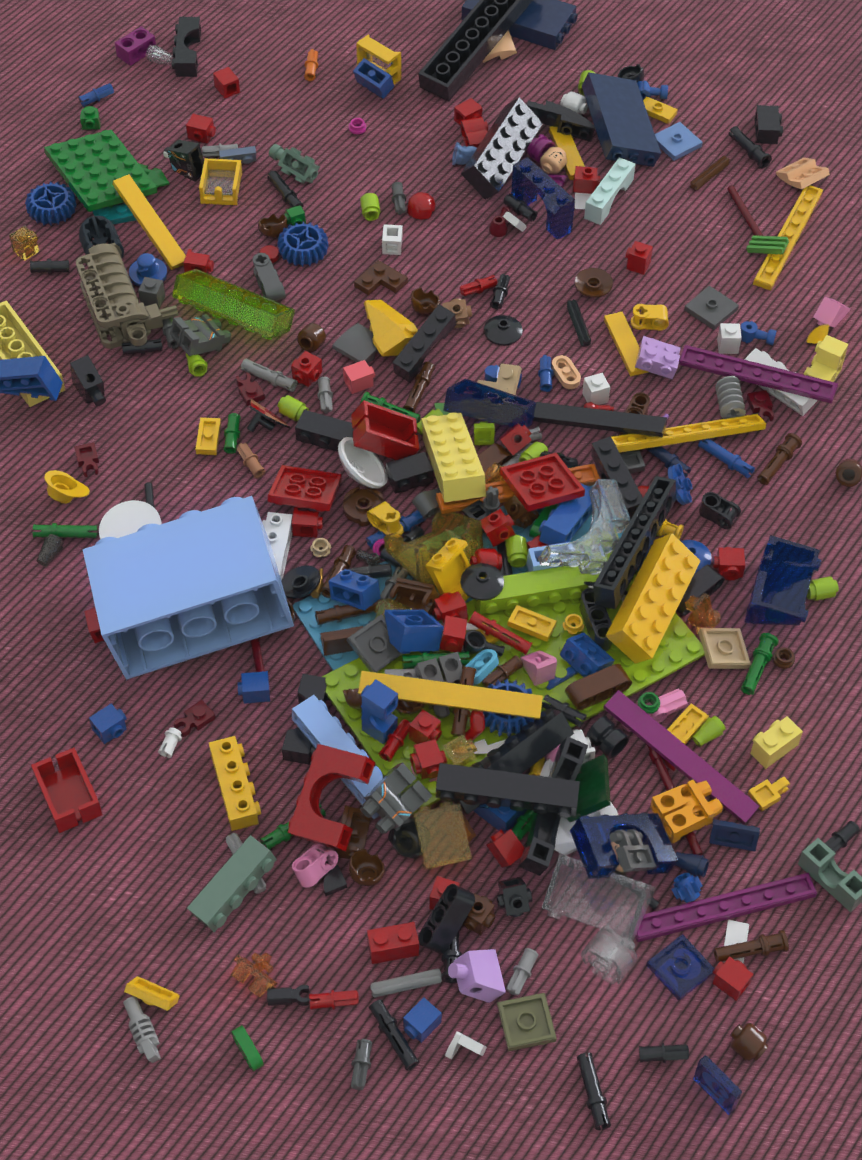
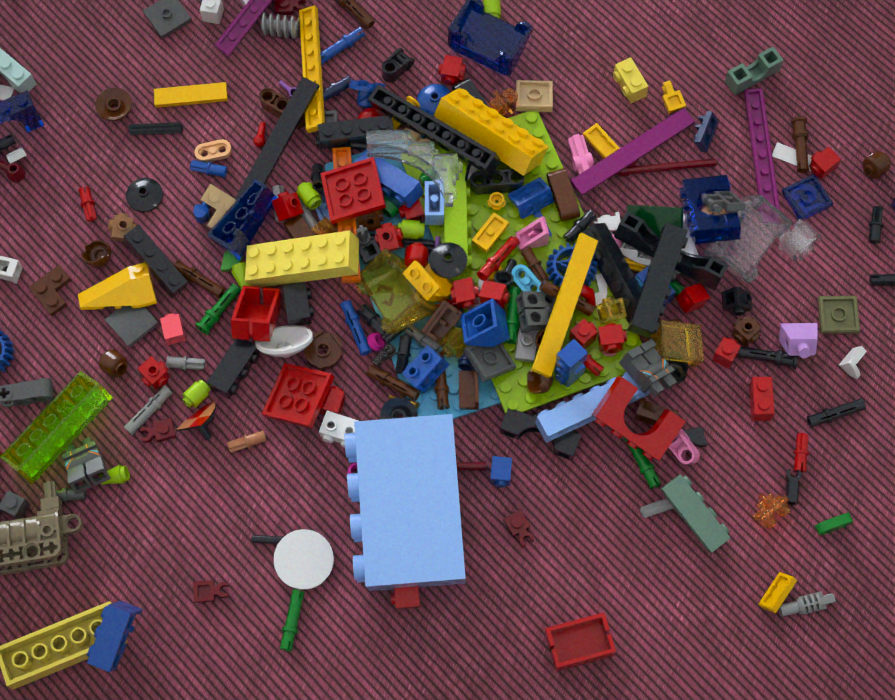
camera: 75 degrees left, 15 degrees up
clear smoke cone [36,534,64,567] -> none
yellow piece [44,470,90,504] -> none
black torso [70,355,106,406] -> none
blue brick [89,703,127,744] -> none
black pin [122,338,163,355] -> none
white pin [158,728,182,758] -> none
yellow plate [195,418,221,455] -> none
yellow brick [209,736,261,831] -> none
green pin [223,413,241,454] -> none
tan plate [310,538,331,558] -> none
reddish brown hair [349,849,385,886] -> none
dark grey axle [351,1039,373,1090] -> none
yellow piece [366,501,404,538] -> none
light grey axle [370,969,442,997] -> none
blue brick [403,997,442,1043] -> none
dark grey piece [412,488,441,519] -> none
black beam [418,884,475,954] -> none
lime tile [474,421,495,445] -> none
black axle [490,274,510,310] -> none
light grey axle [506,948,539,996] -> none
white brick [582,373,610,405] -> none
black wheel [586,716,629,759] -> none
red brick [625,241,653,275] -> none
yellow piece [630,304,669,331] -> none
lavender plate [635,336,680,379] -> none
green plate [638,692,660,714] -> none
light orange hips [650,780,723,844] -> none
blue gear [671,873,702,903] -> none
dark blue cone [673,852,709,877] -> none
lime cone [692,716,726,747] -> none
green pin [740,633,779,695] -> none
reddish brown plate [773,647,795,669] -> none
black axle [825,821,860,853] -> none

